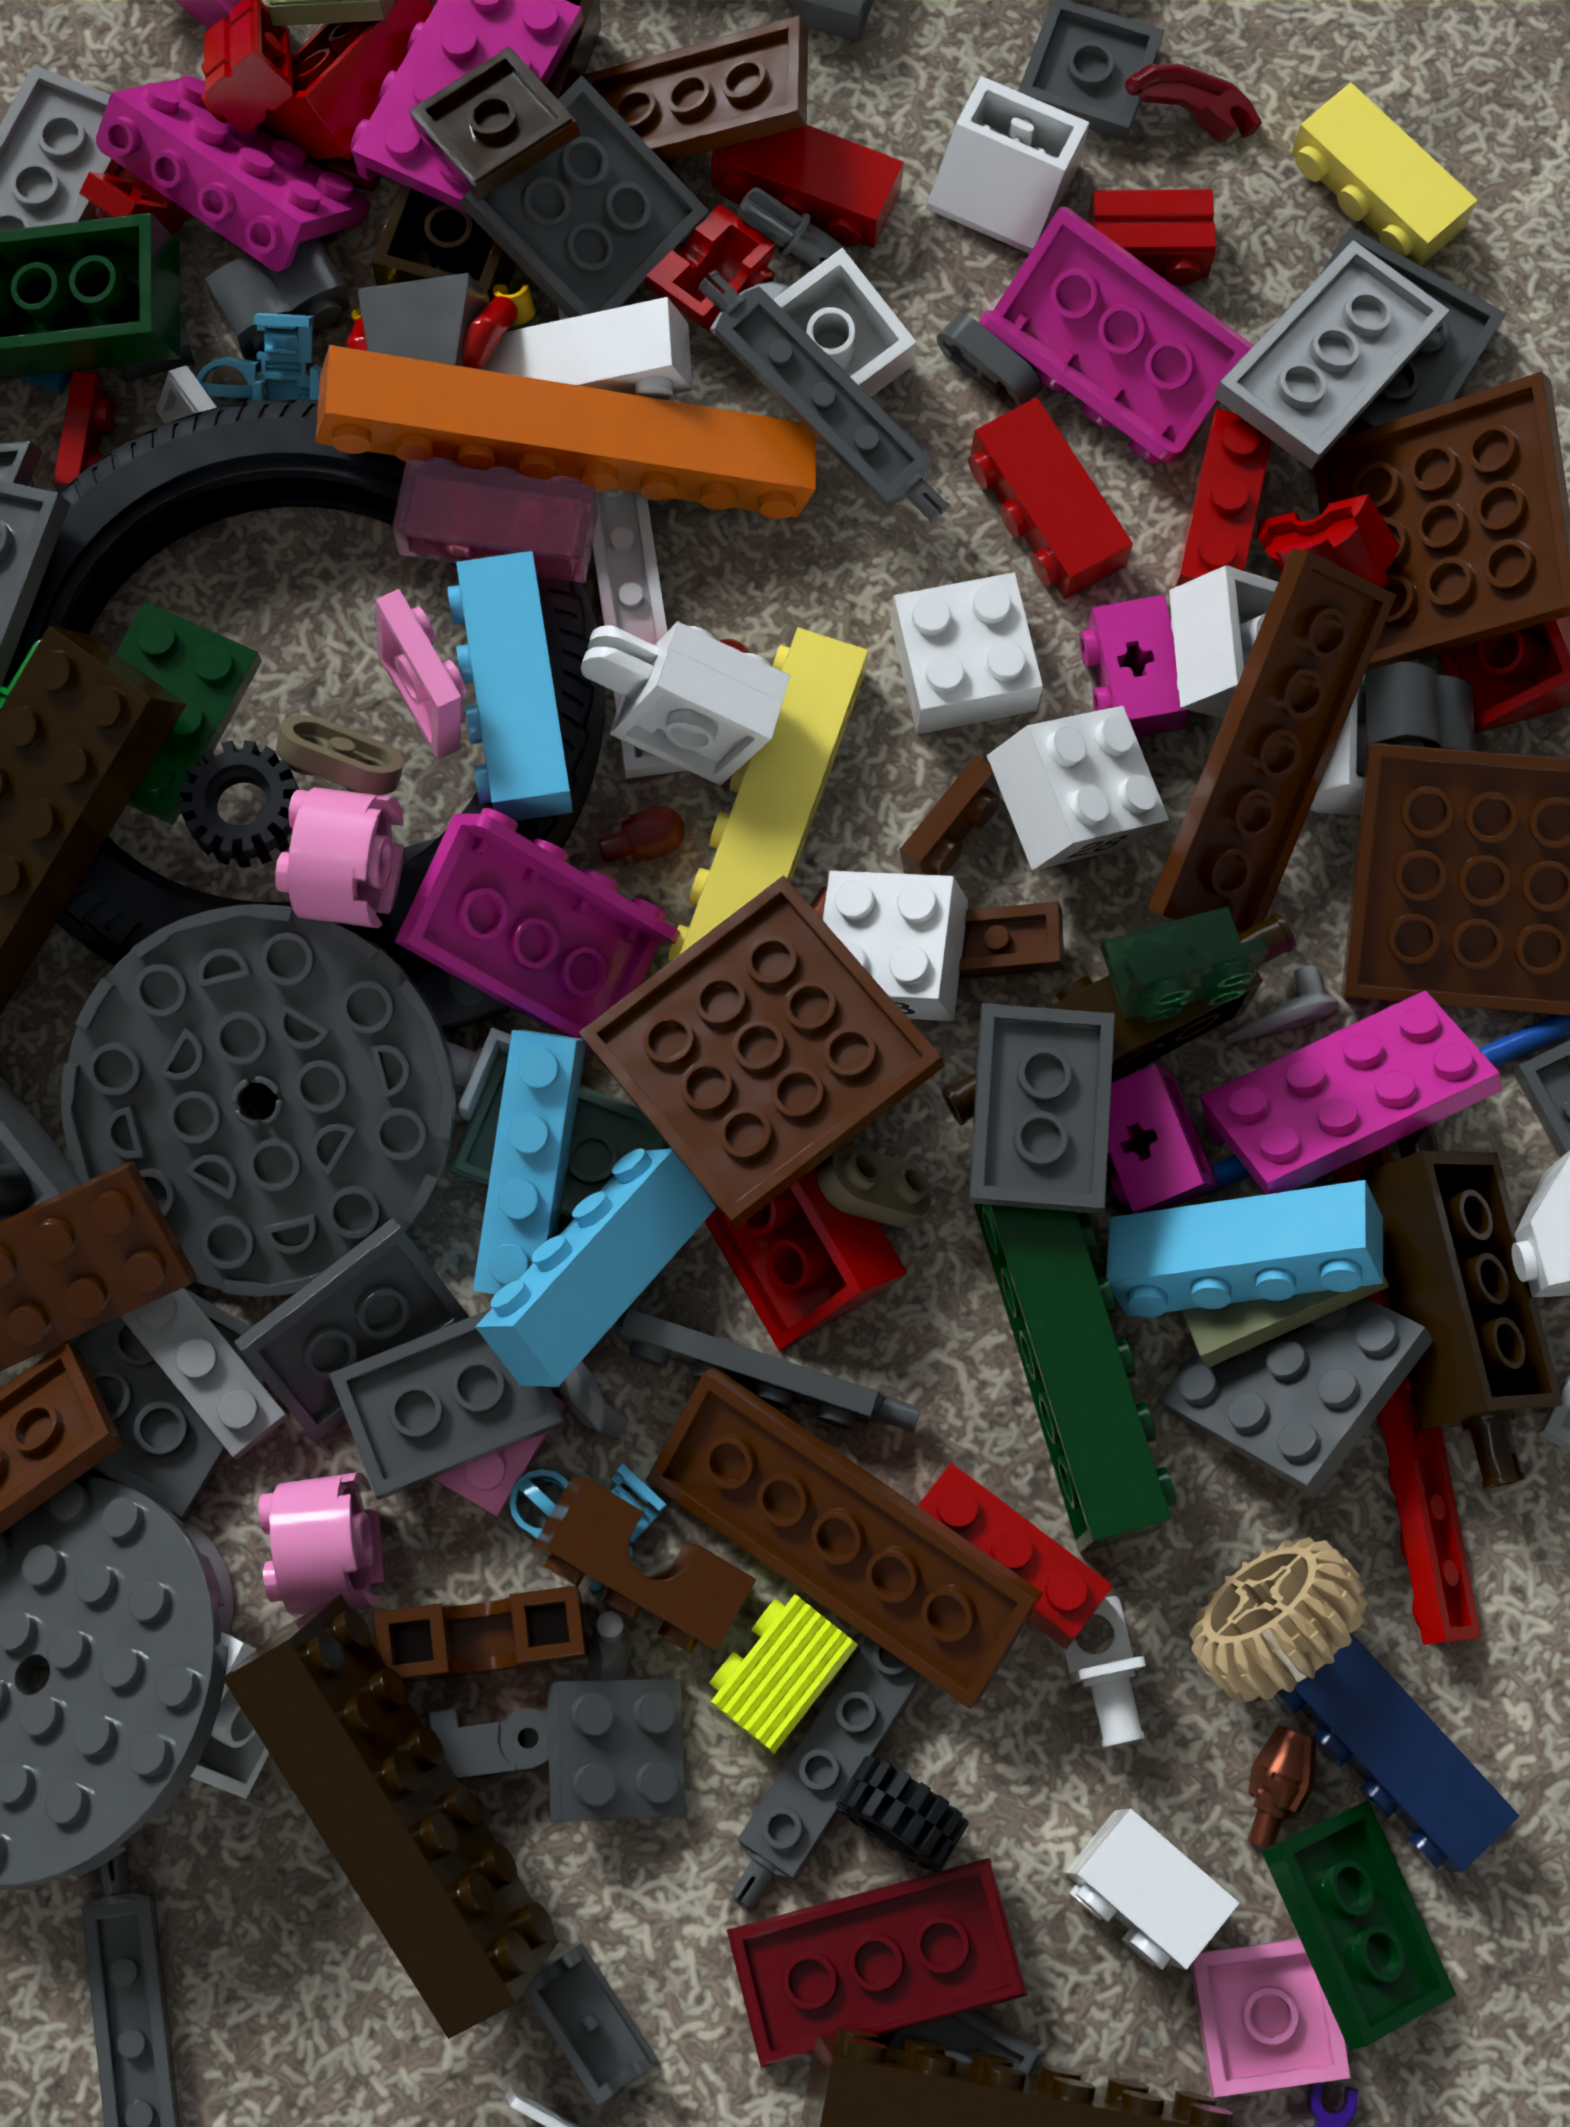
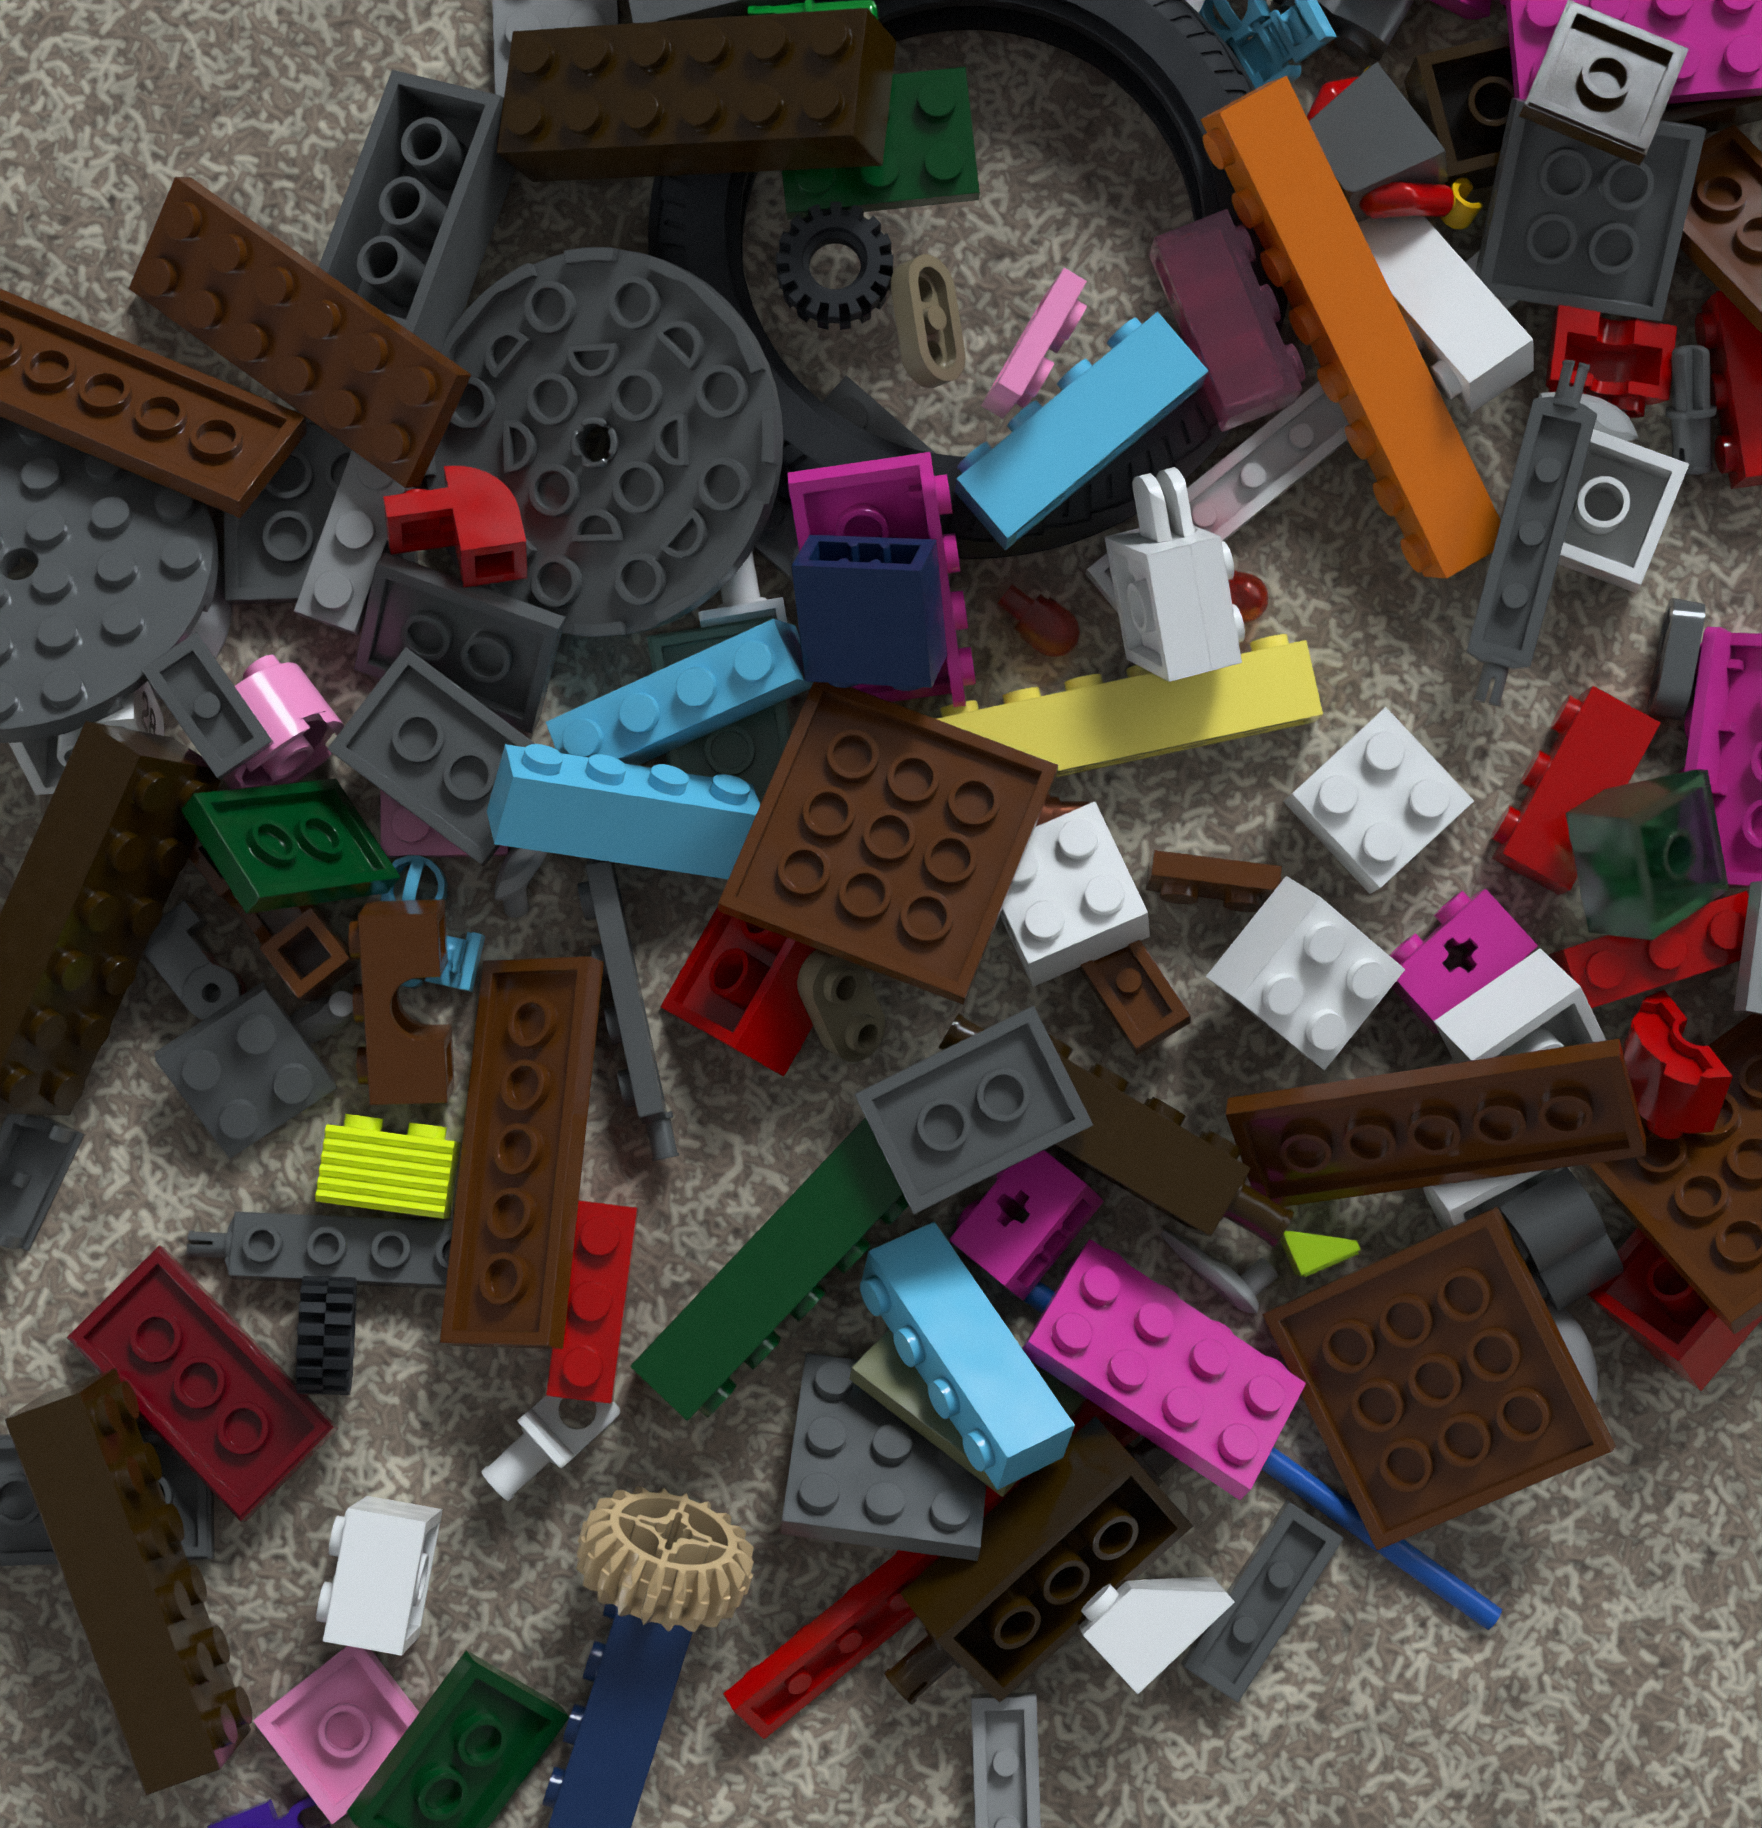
camera: 60 degrees right, 10 degrees up
bright pink brick [275,787,404,928] -> none
clear green bracket [1100,906,1269,1023] -> none
copper piece [1247,1725,1317,1848] -> none
none -> dark grey hinge [141,632,274,780]
none -> dark green plate [181,778,401,914]
none -> red brick [383,466,527,588]
none -> dark blue brick [791,535,947,691]
none -> lime slope [1280,1231,1361,1277]
none -> clear green slope [1566,769,1729,940]

